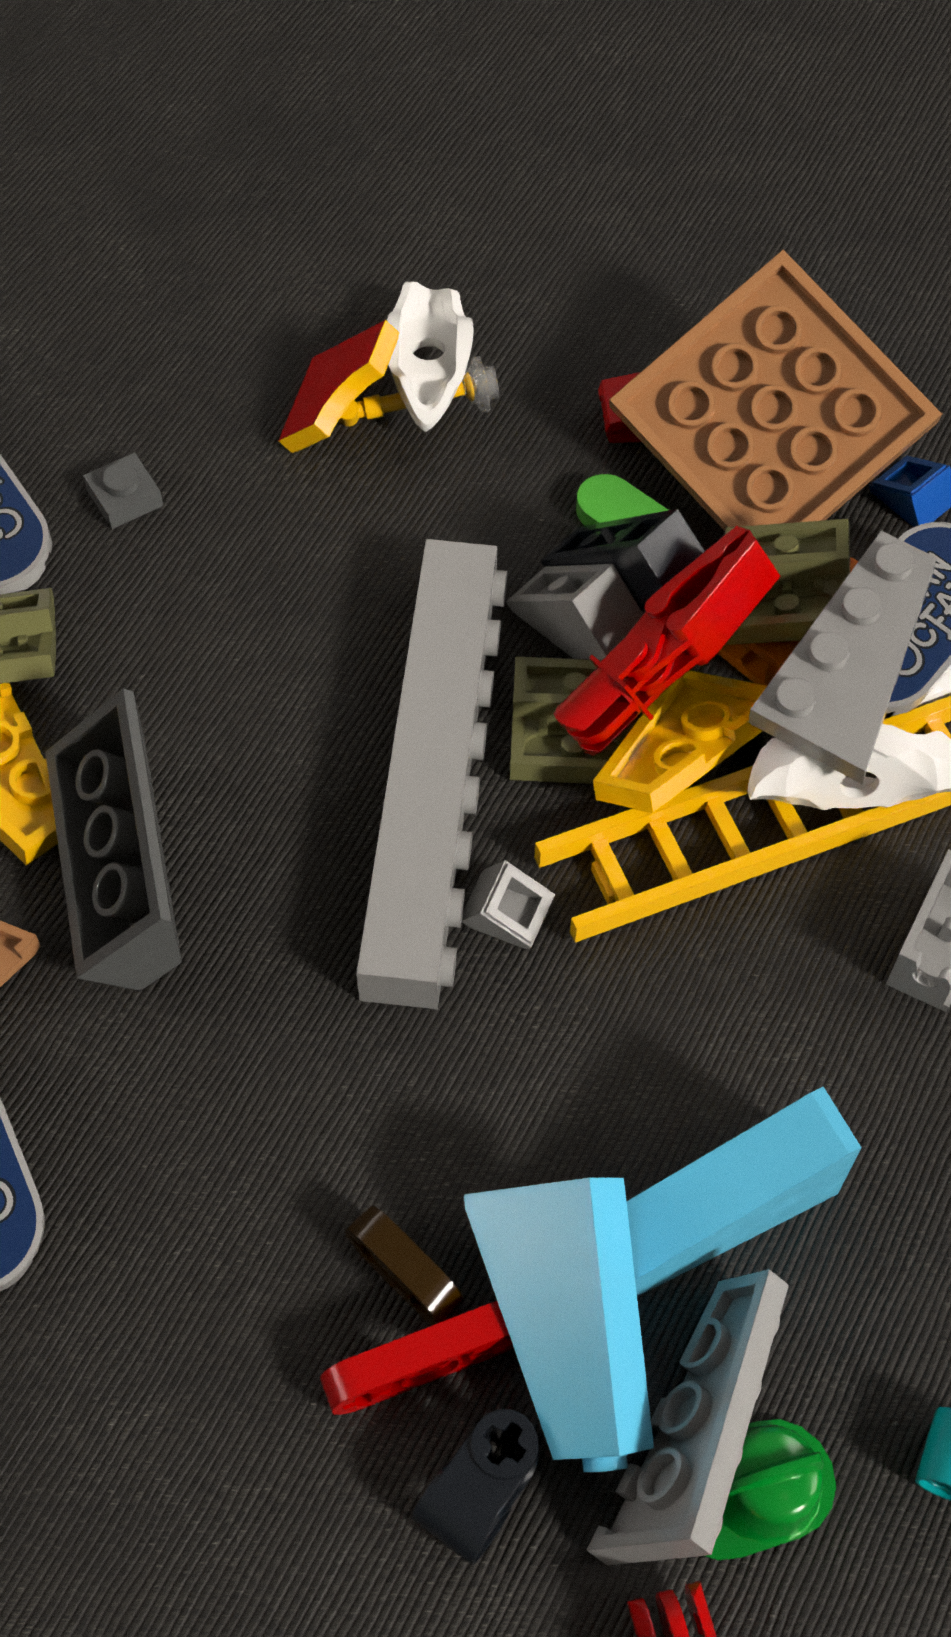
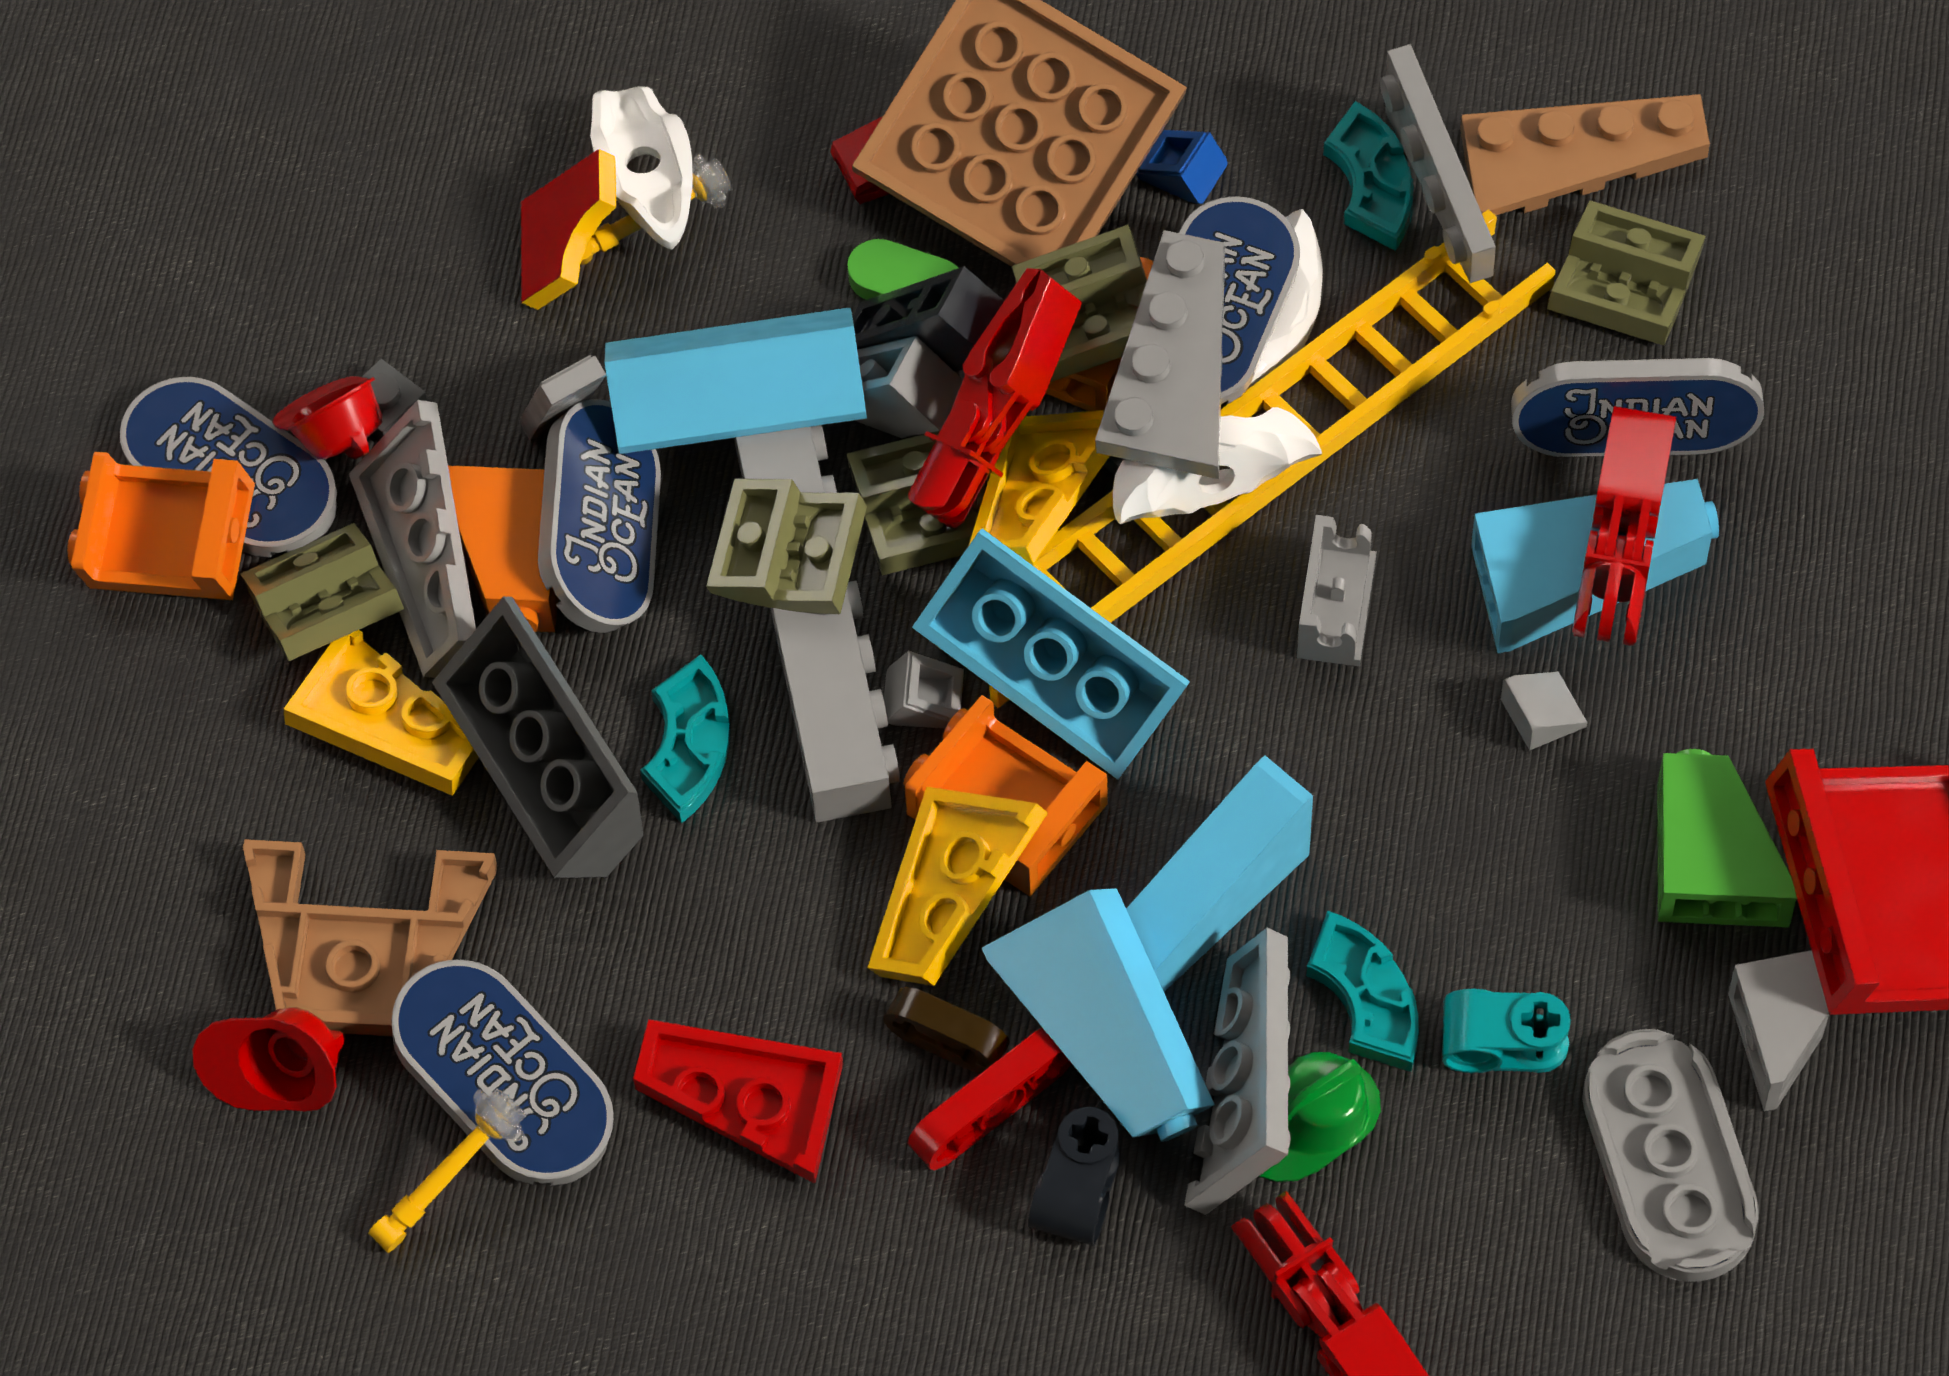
camera: 15 degrees left, 0 degrees up
none -> red piece [272,376,383,459]
none -> light grey wing [349,400,476,678]
none -> orange slope [448,465,559,632]
none -> light grey tile [519,355,606,440]
none -> tile [538,399,661,633]
none -> medium azure slope [604,307,867,454]
none -> red wing [633,1019,843,1184]
none -> teal tile [640,655,730,824]
none -> olive slope [706,479,867,614]
none -> yellow wing [867,787,1048,986]
none -> orange panel [904,695,1108,897]
none -> medium azure slope [912,528,1190,779]
none -> teal tile [1306,910,1419,1072]

